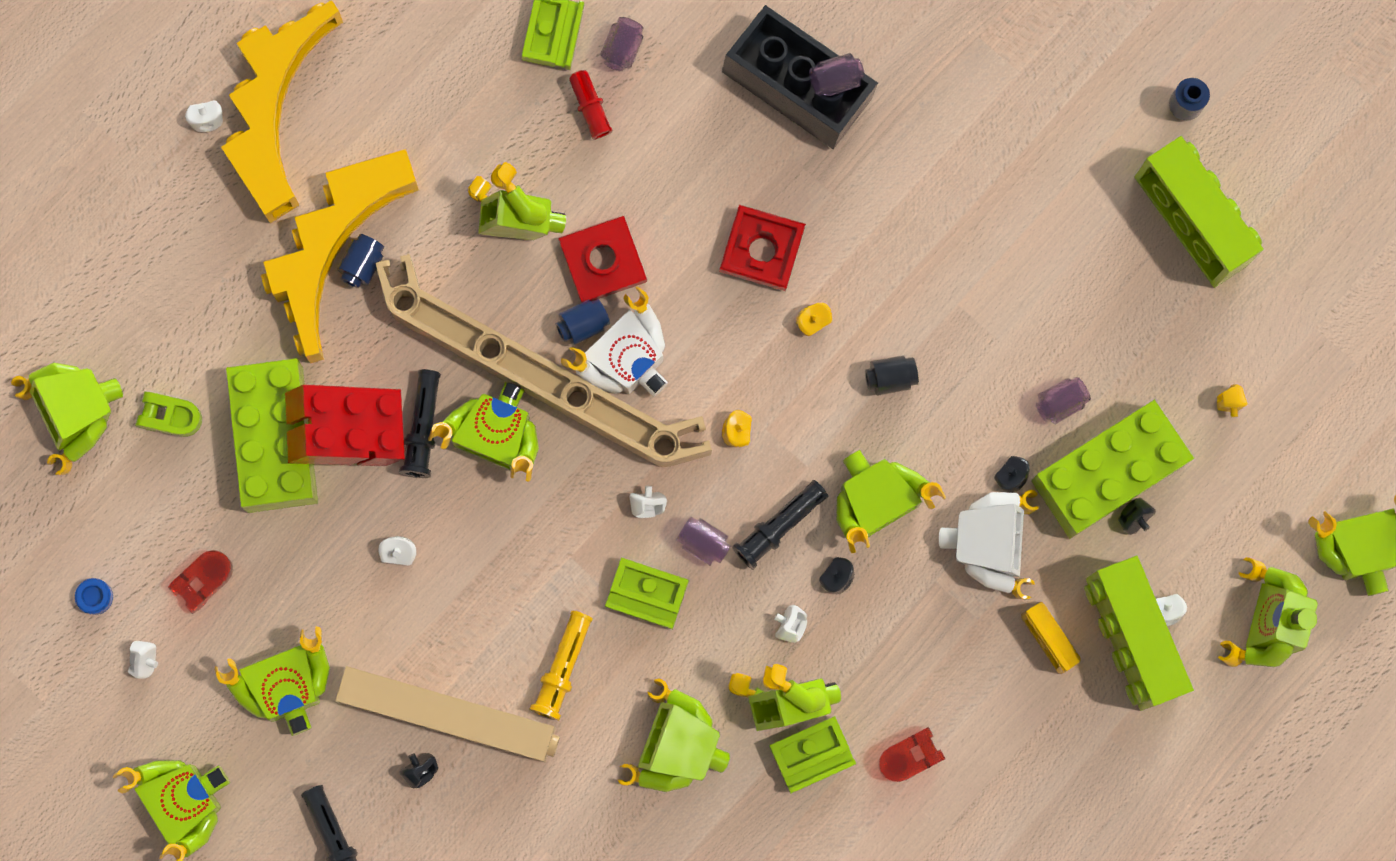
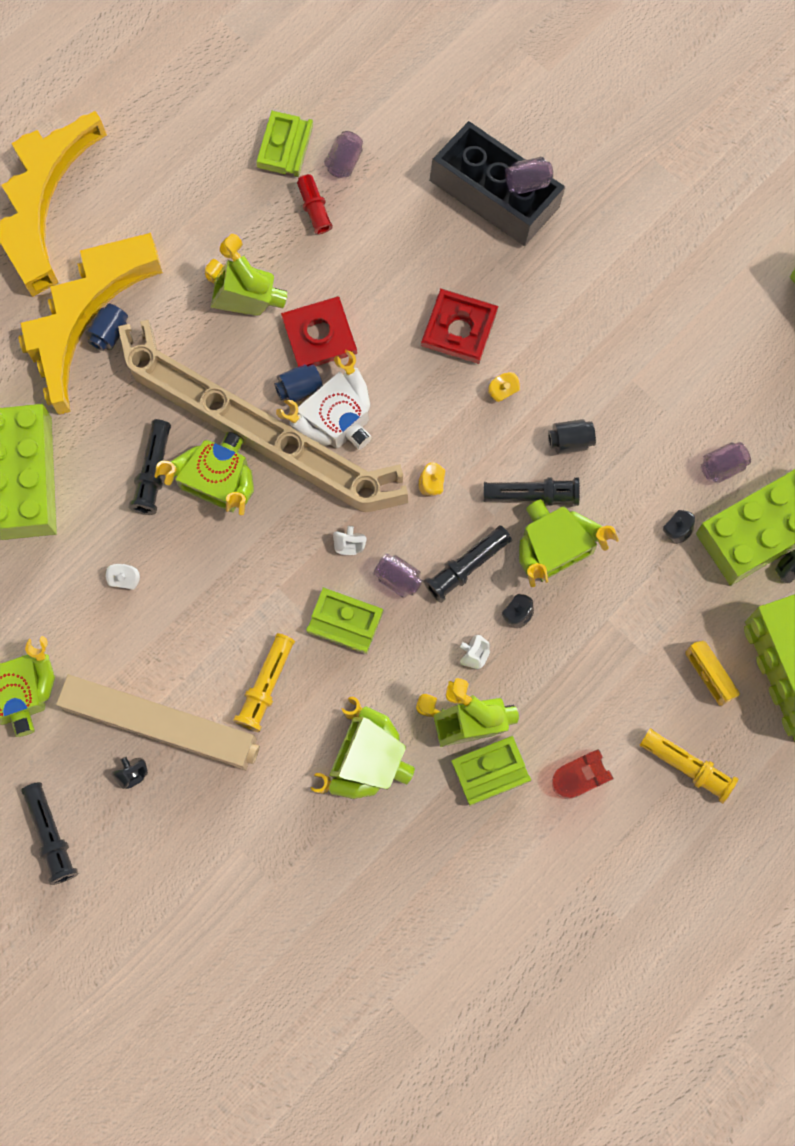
camera: 10 degrees right, 5 degrees down
red piece [285,384,405,466] -> none
white torso [939,490,1039,599] -> none
none -> black pin [484,477,580,506]
none -> yellow pin [639,728,739,804]

